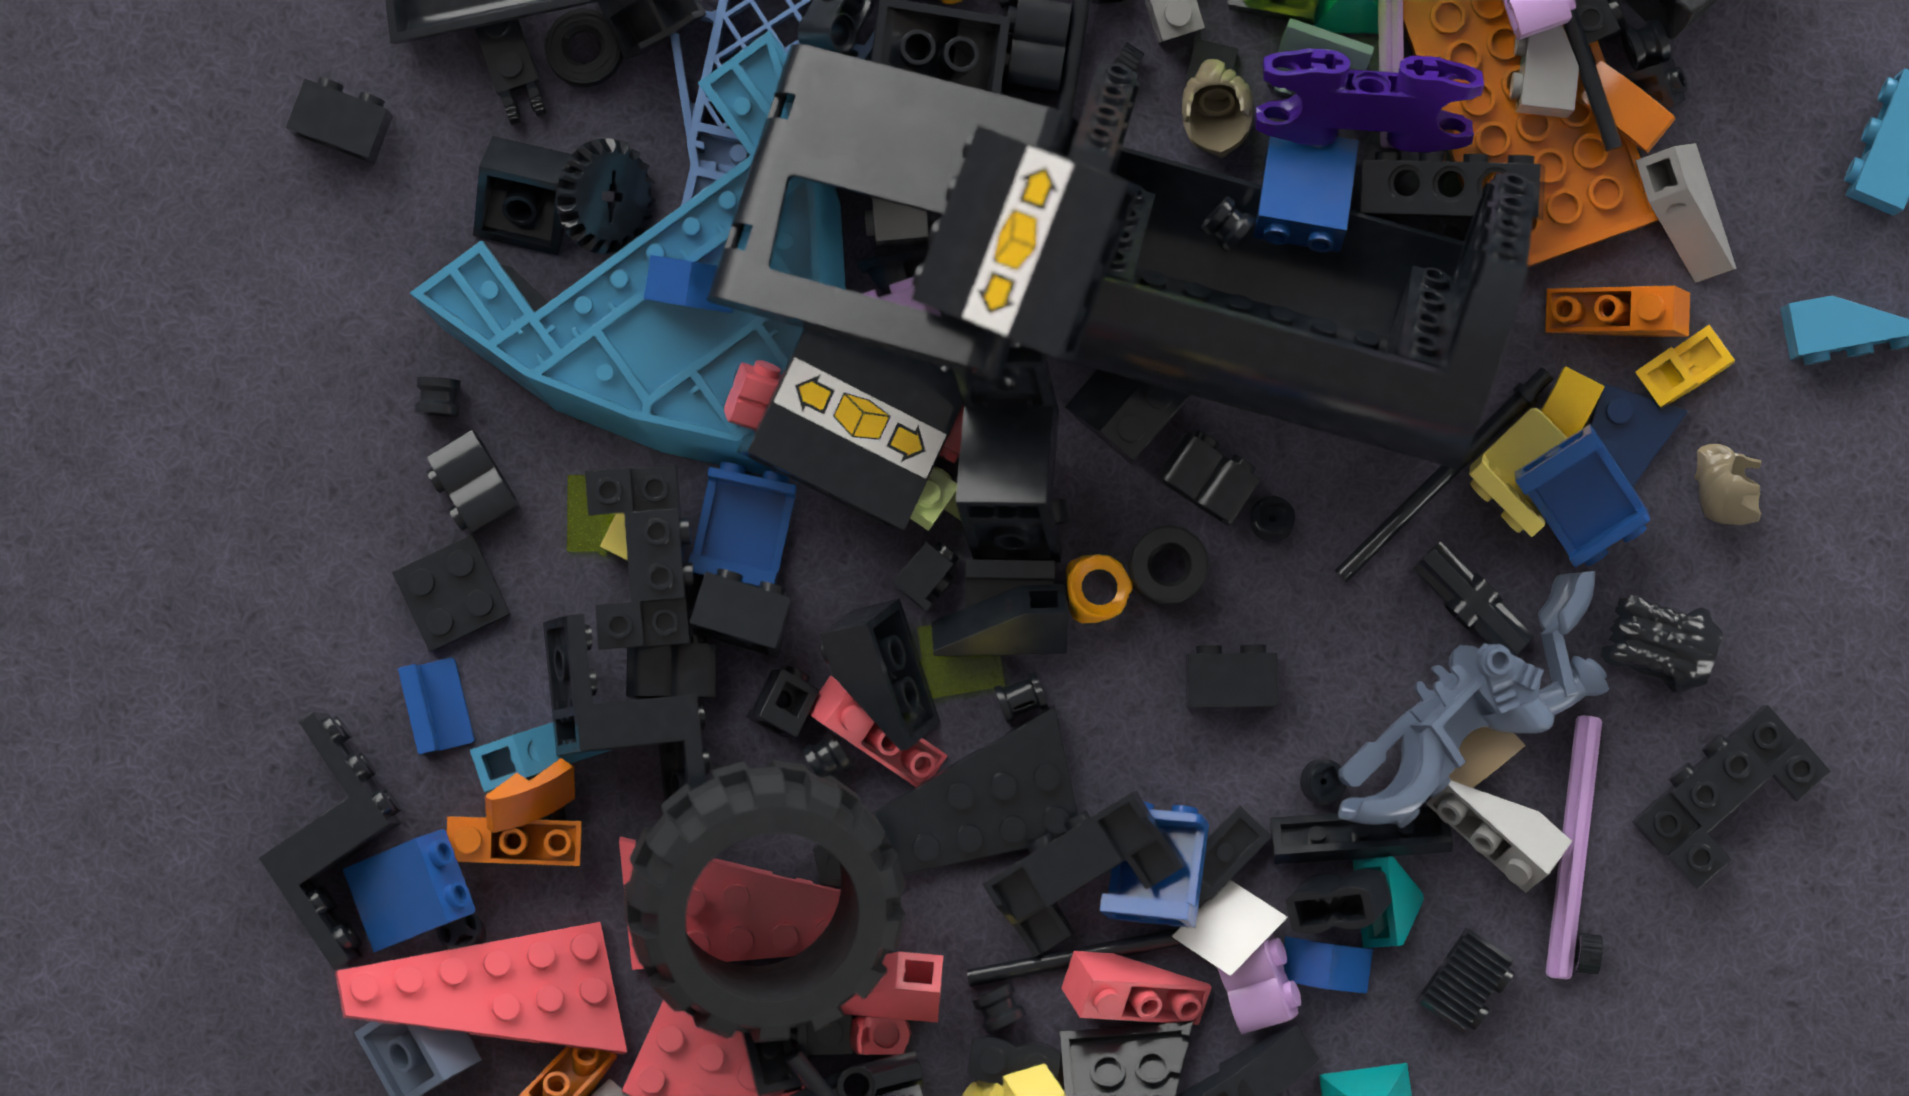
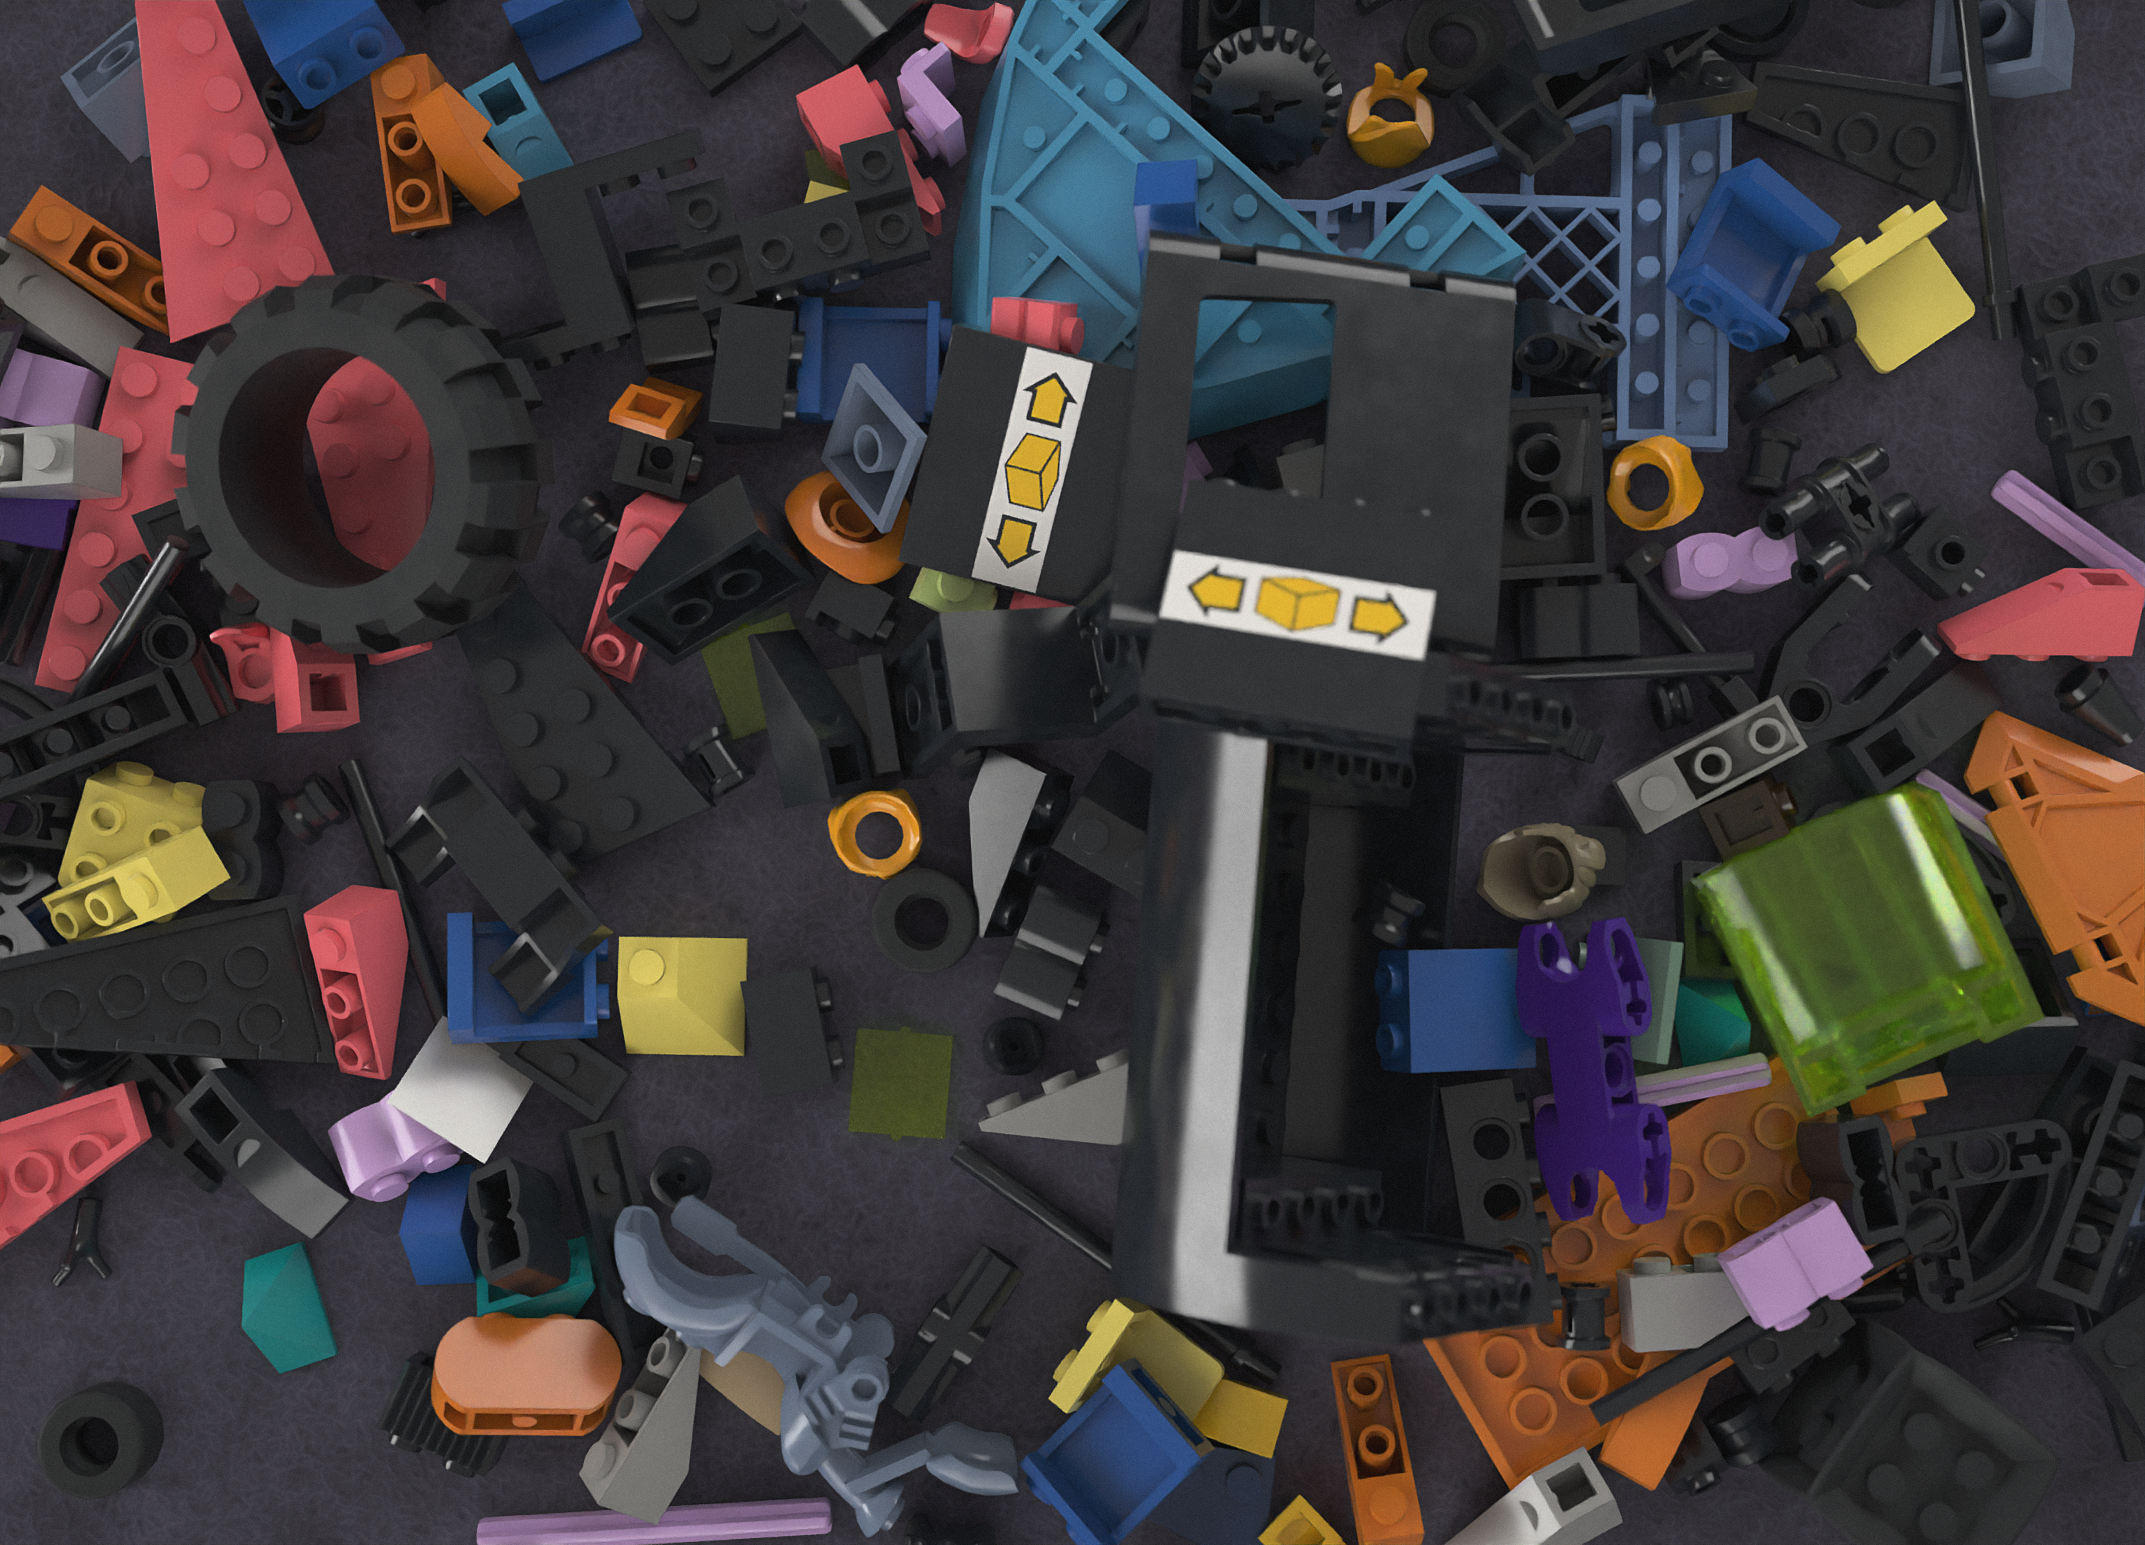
camera: 80 degrees right, 0 degrees up
none -> orange brick [431,1312,622,1436]
none -> orange slope [608,376,703,440]
none -> light yellow slope [617,936,748,1056]
none -> orange hat [785,470,911,584]
none -> coral slope [796,64,946,236]
none -> sand blue slope [821,363,927,533]
none -> clear neon green piece [848,1026,954,1141]
none -> lavender bracket [897,42,967,168]
none -> coral hair [923,2,1015,65]
none -> slope [969,746,1075,938]
none -> light grey slope [978,1048,1129,1145]
none -> light orange piece [1346,62,1434,169]
none -> black bush [1556,1281,1611,1351]

